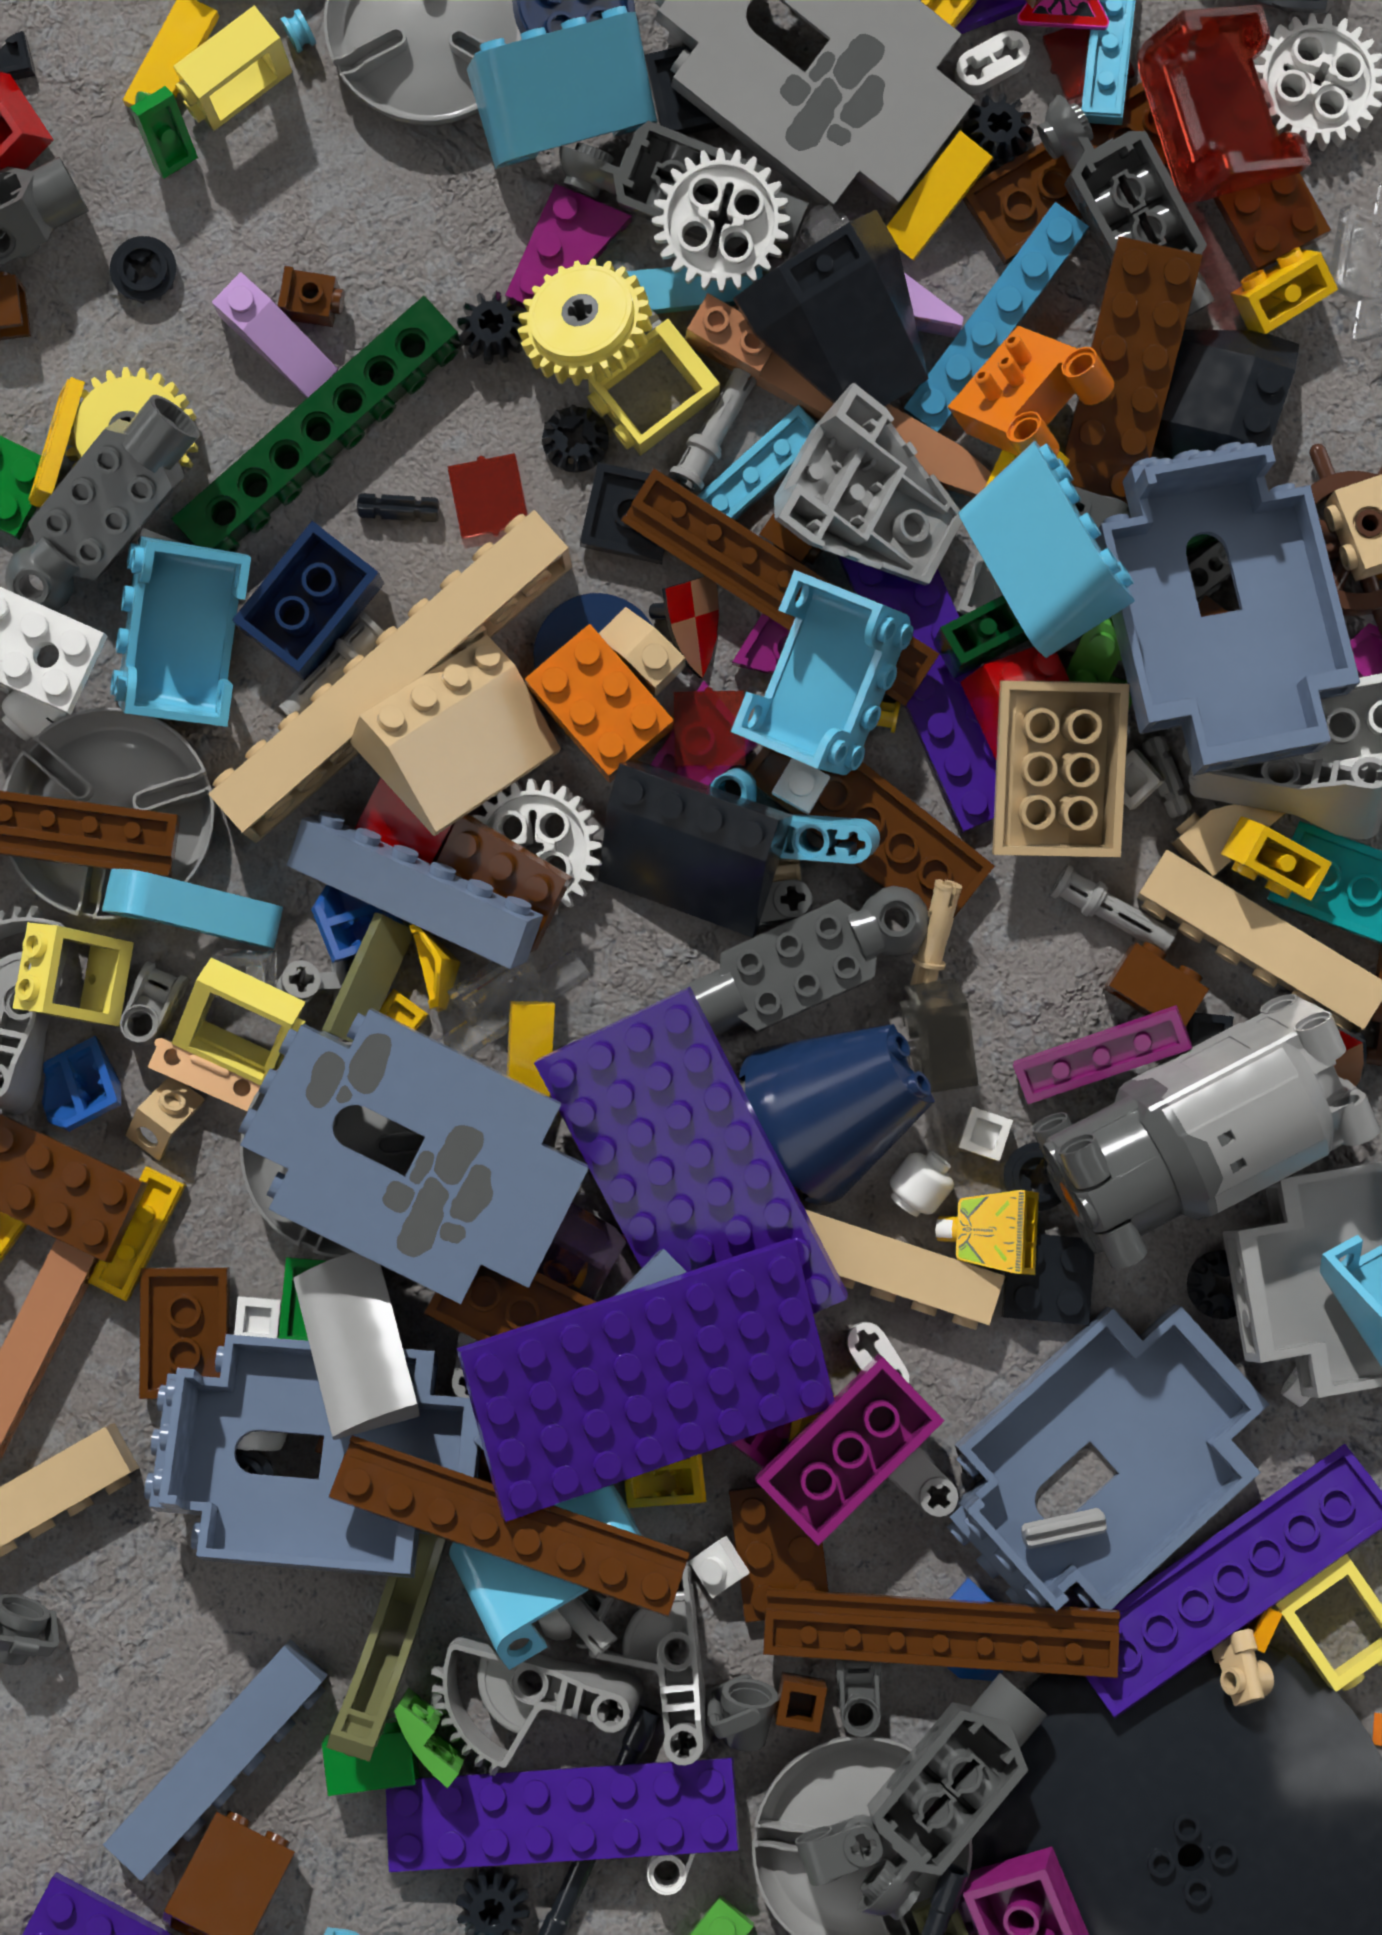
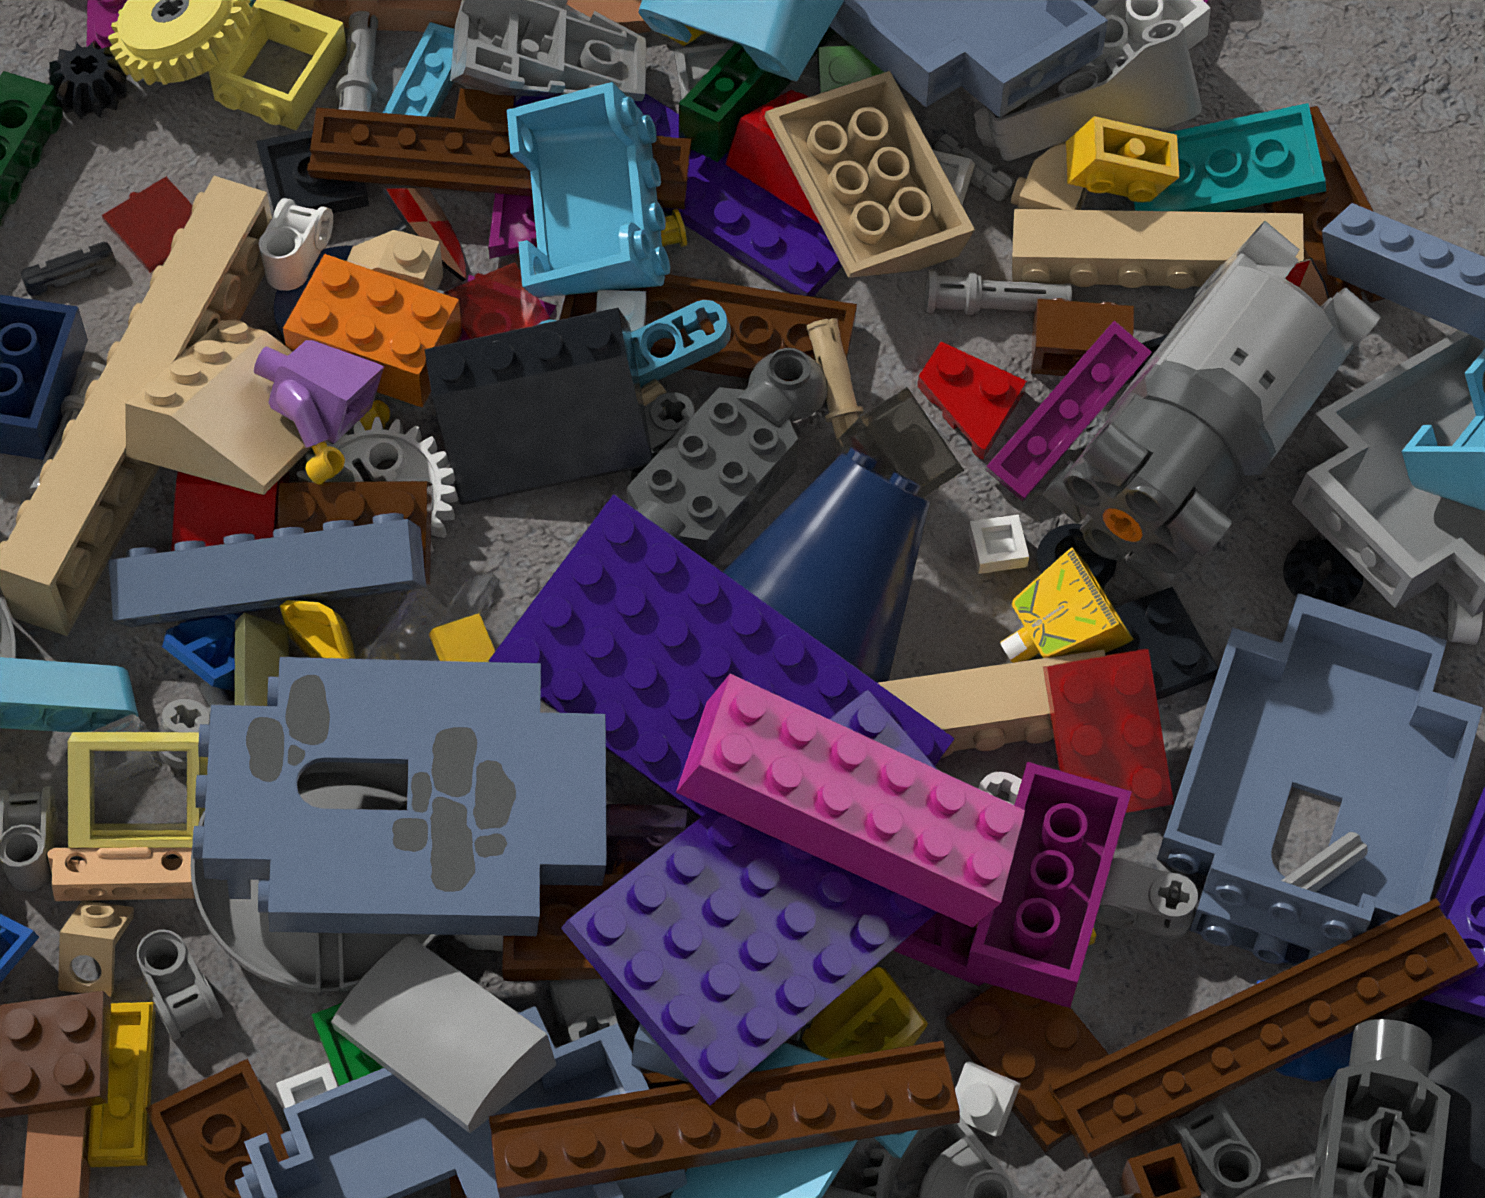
camera: 30 degrees left, 25 degrees down
black gear [542,404,609,473] -> none
white head [890,1151,954,1217] -> none
none -> light grey piece [136,929,223,1042]
none -> medium lavender torso [254,340,390,485]
none -> white piece [258,198,333,291]
none -> dark pink brick [676,674,1025,928]
none -> red wing [917,341,1027,460]
none -> red plate [1043,649,1174,813]

